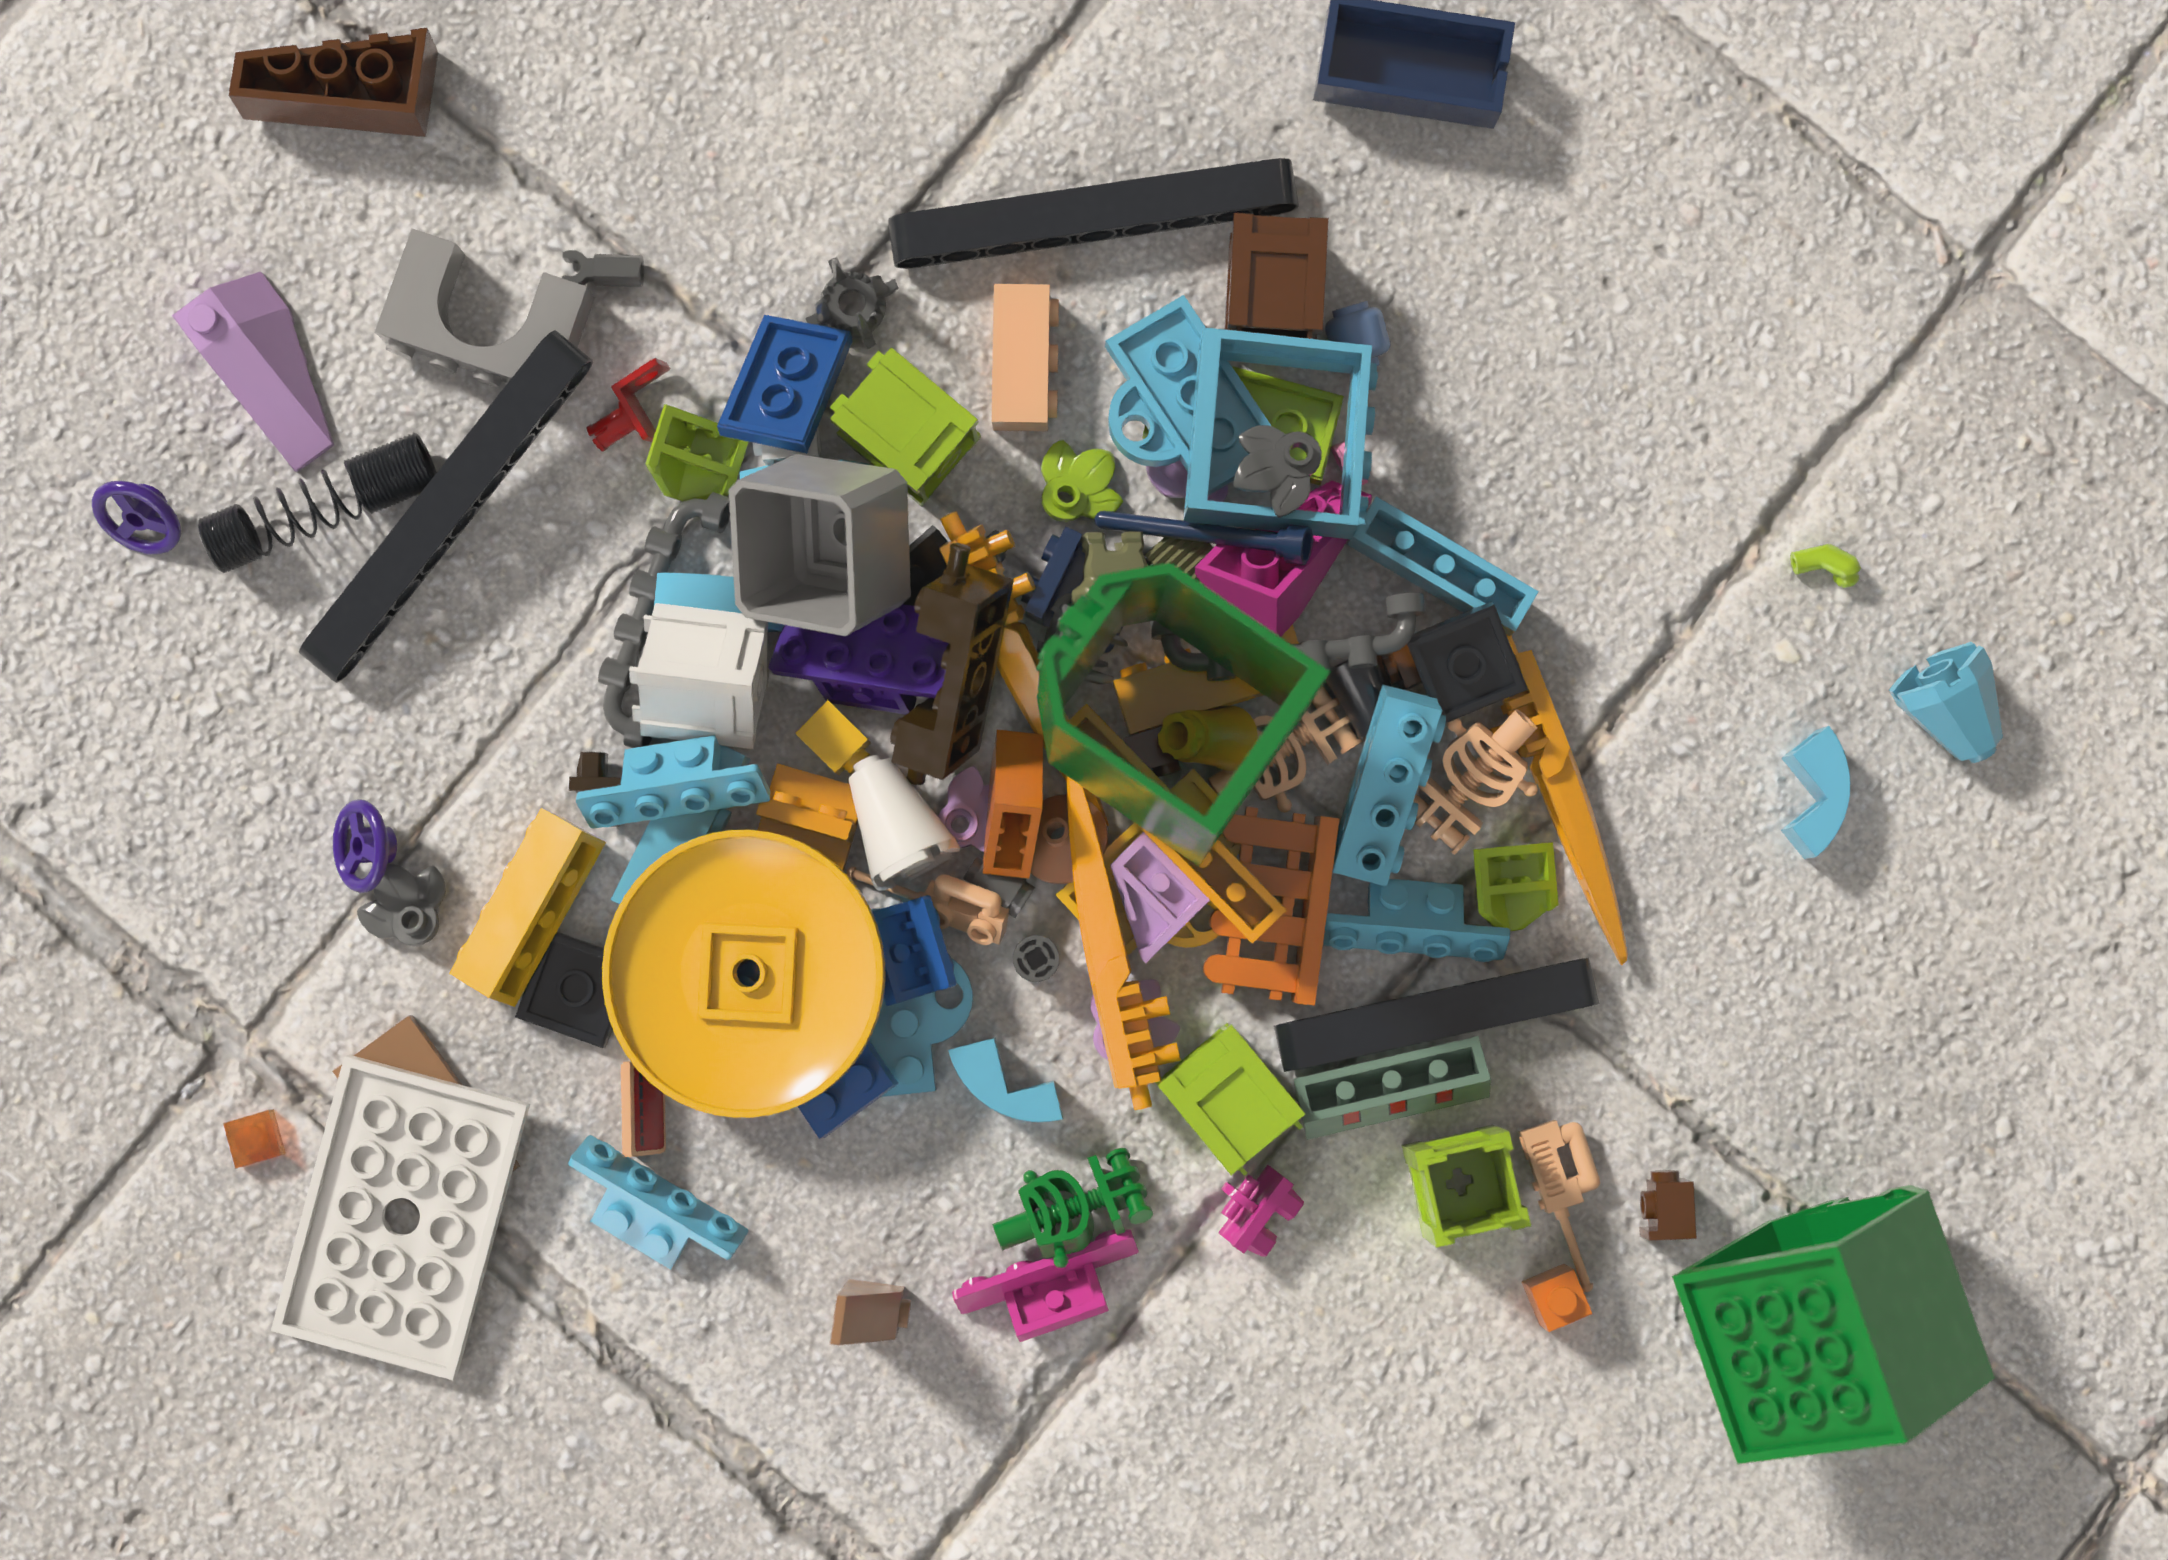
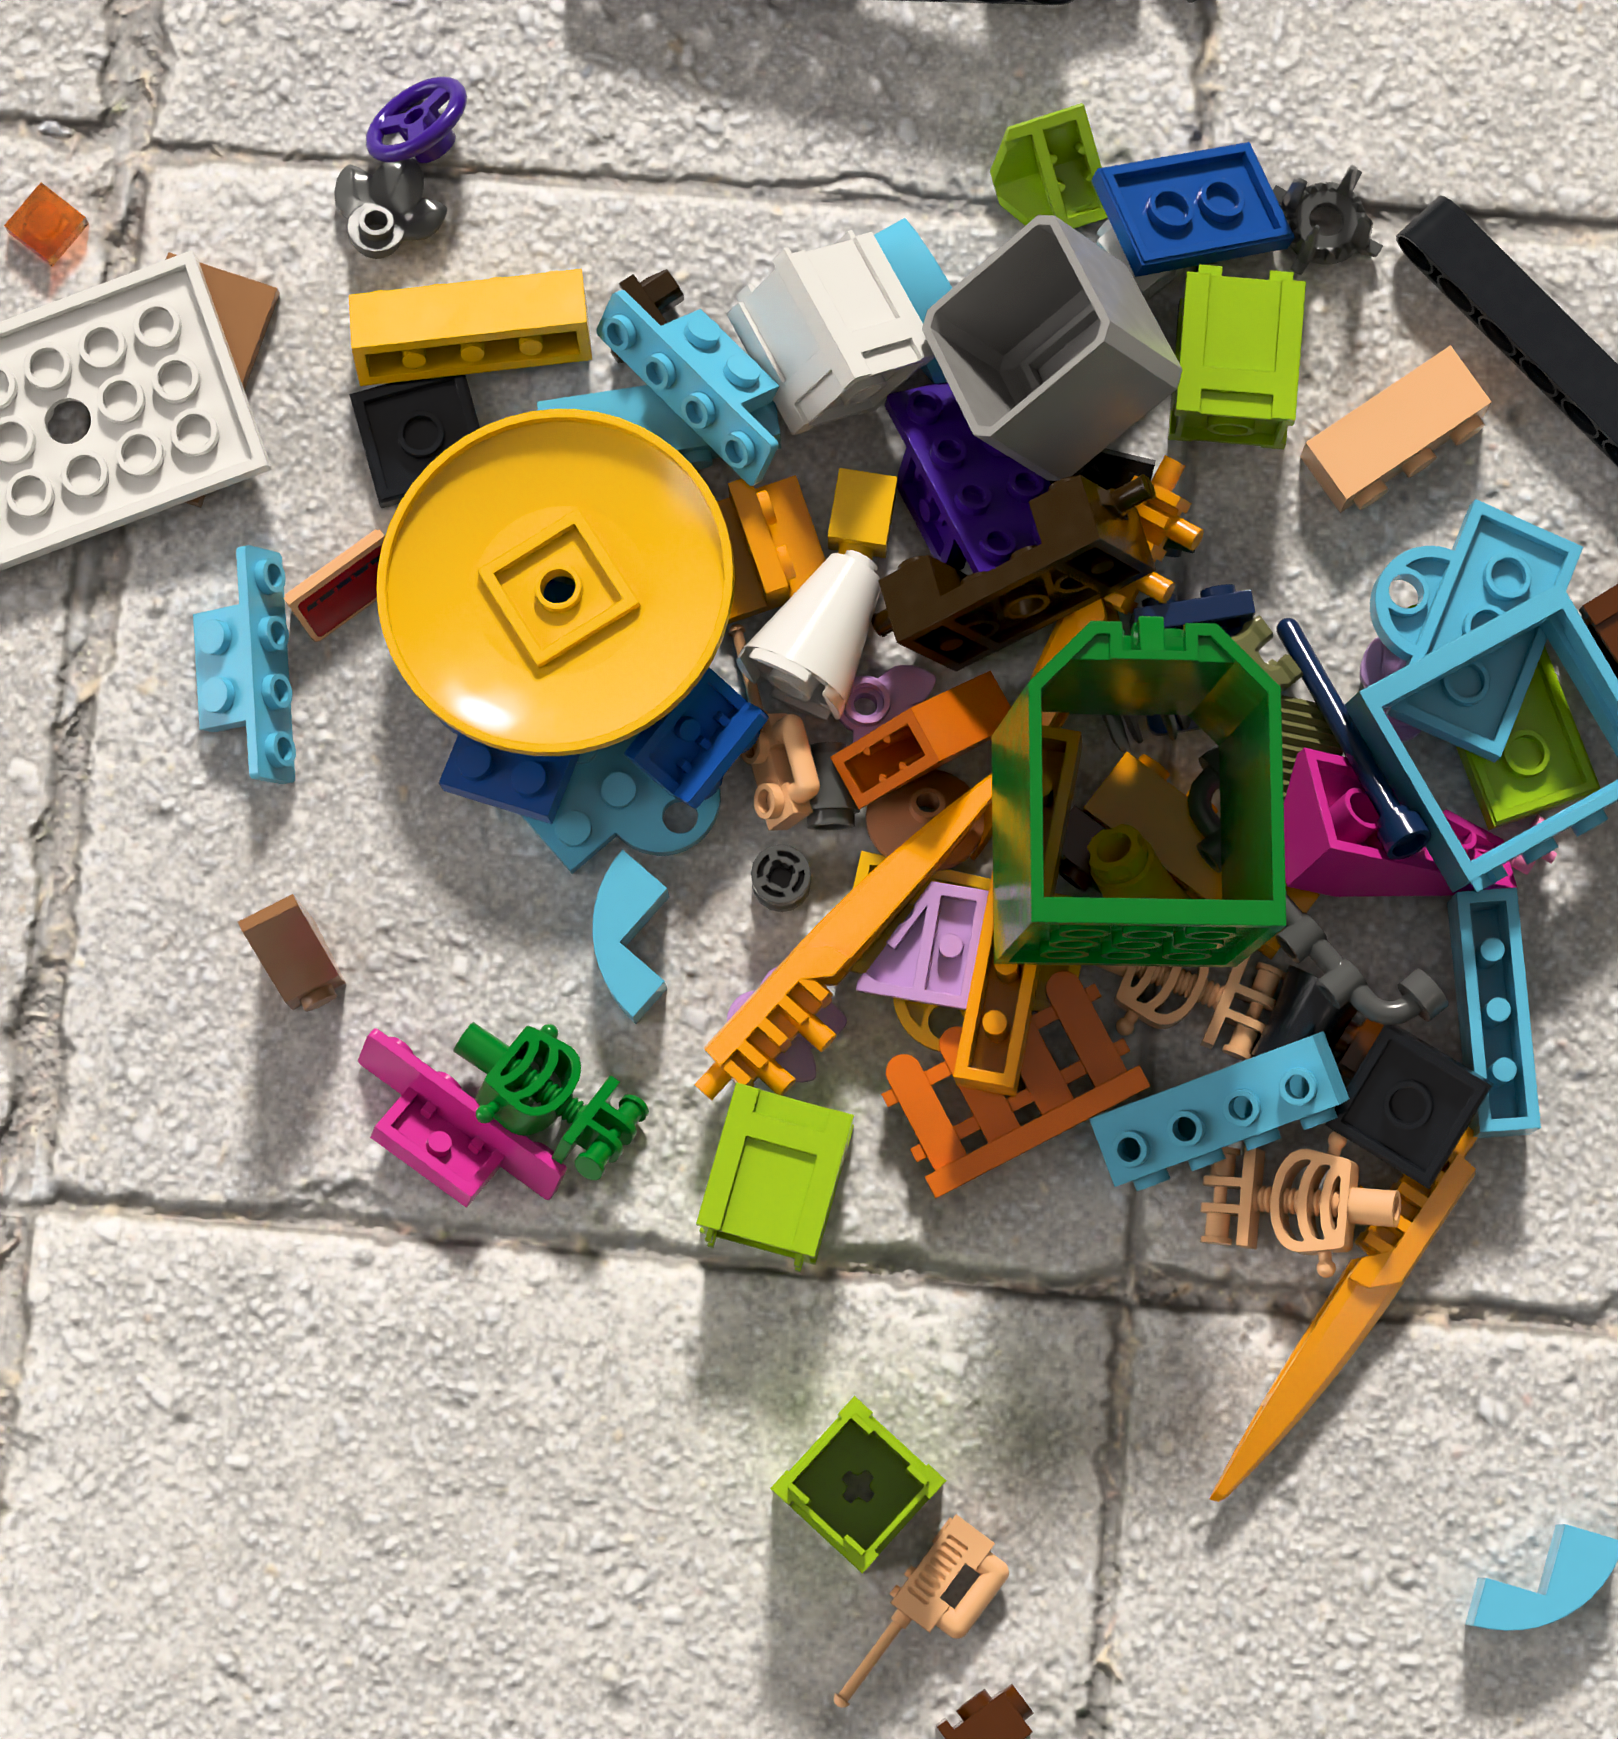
camera: 60 degrees right, 5 degrees down
red bracket [586,358,671,452] -> none
dark grey bar [598,492,730,748] -> none
lime plate [1041,440,1123,522] -> none
dark pink hips [1218,1165,1304,1257] -> none
dark grey plate [1233,425,1322,517] -> none
black beam [1274,958,1599,1072] -> none
sand green brick [1293,1036,1491,1140] -> none
medium azure bracket [1323,879,1510,962] -> none
lime slope [1473,842,1559,931] -> none
orange brick [1521,1264,1593,1332] -> none

